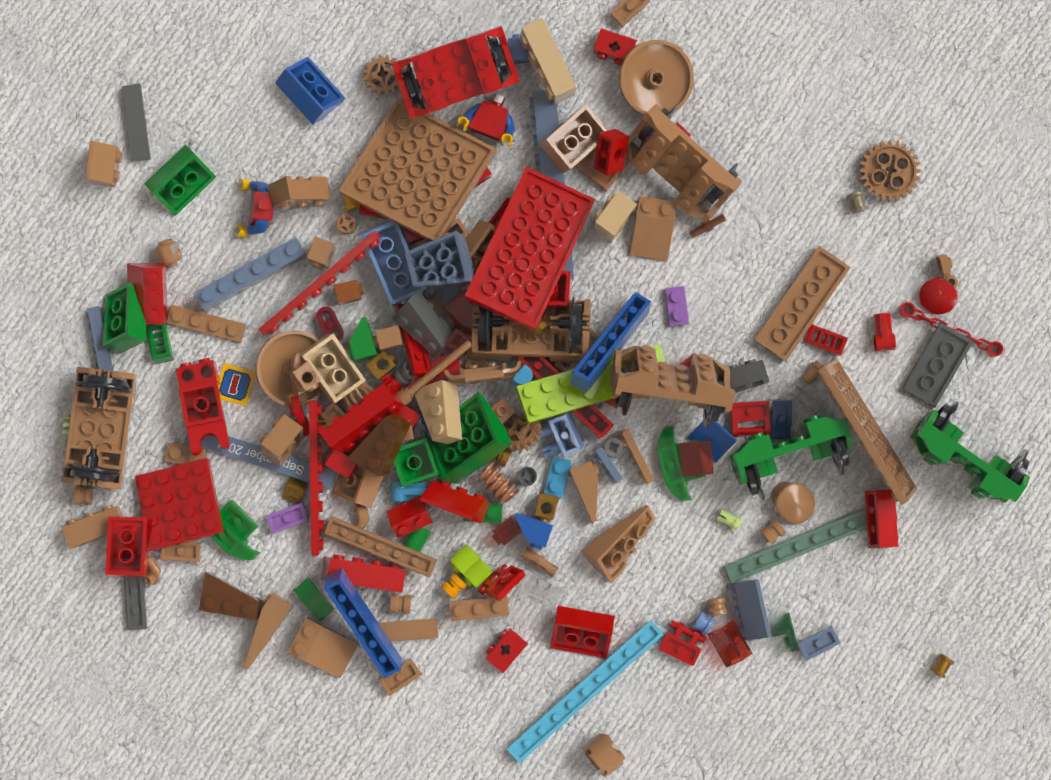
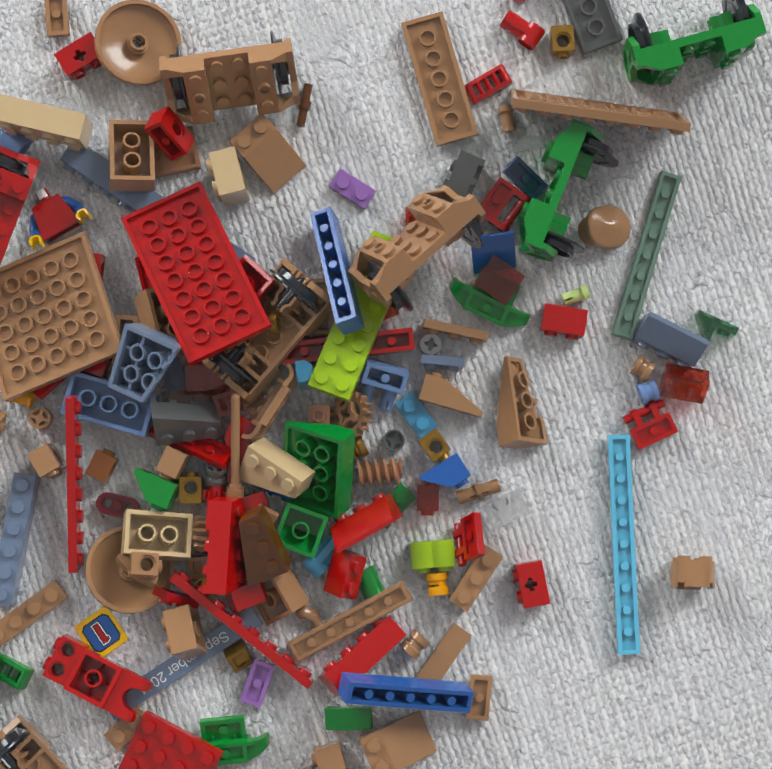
camera: 55 degrees left, 0 degrees up
red slope [550,606,615,658] -> none
medium nougat wheel [759,518,786,545] -> none
sand blue plate [797,626,841,661] -> none
red brick [865,489,899,548] -> none
none -> red brick [539,303,588,340]
none -> pearl gold brick [549,25,575,59]

